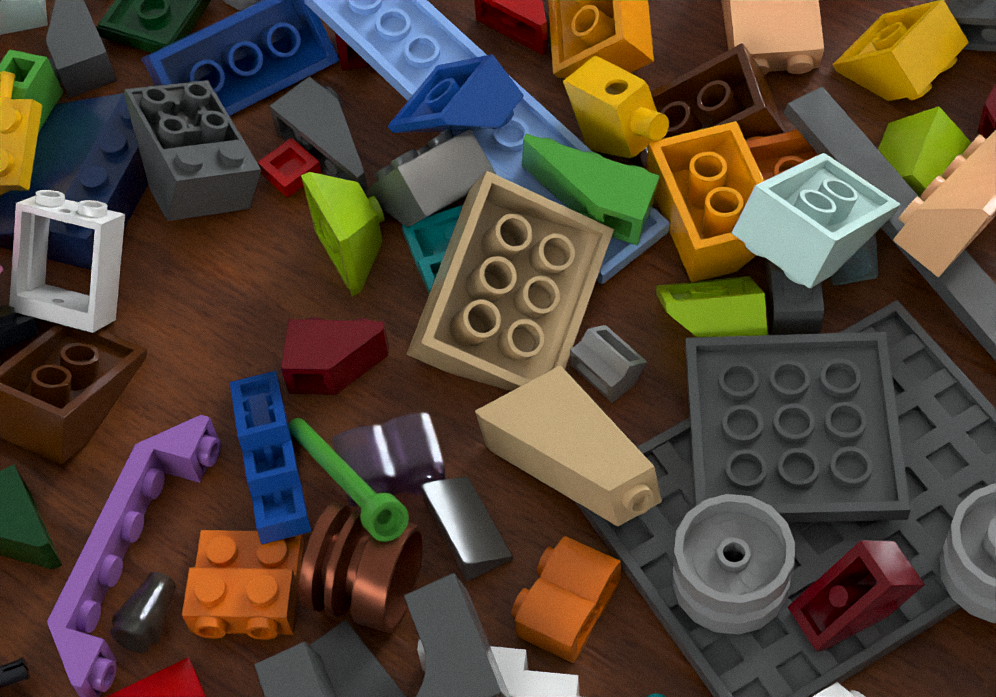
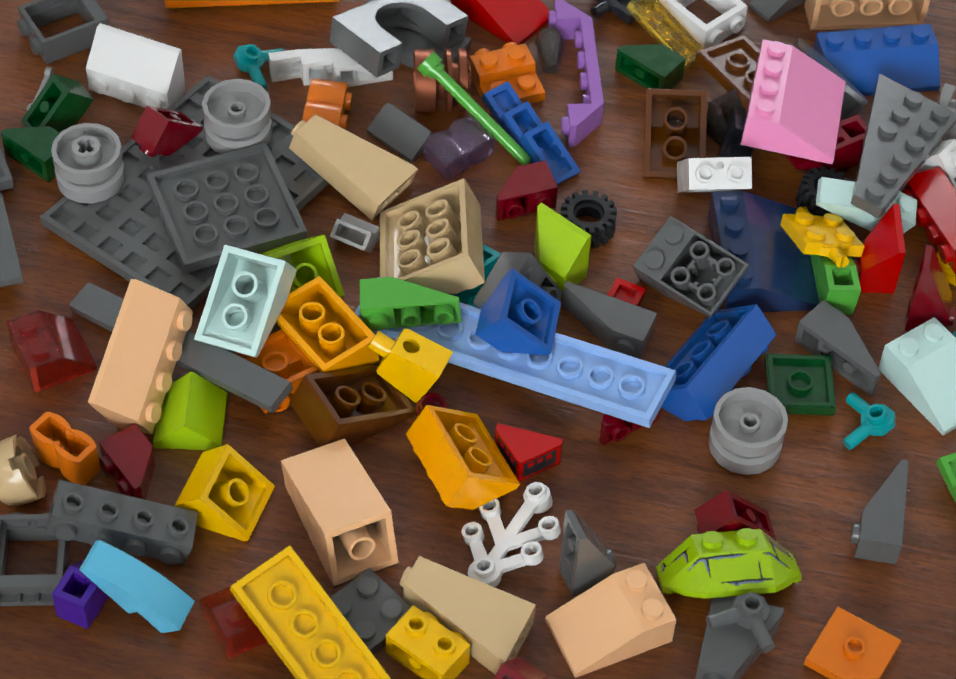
camera: 150 degrees right, 5 degrees down
none -> black tyre [560,190,617,248]

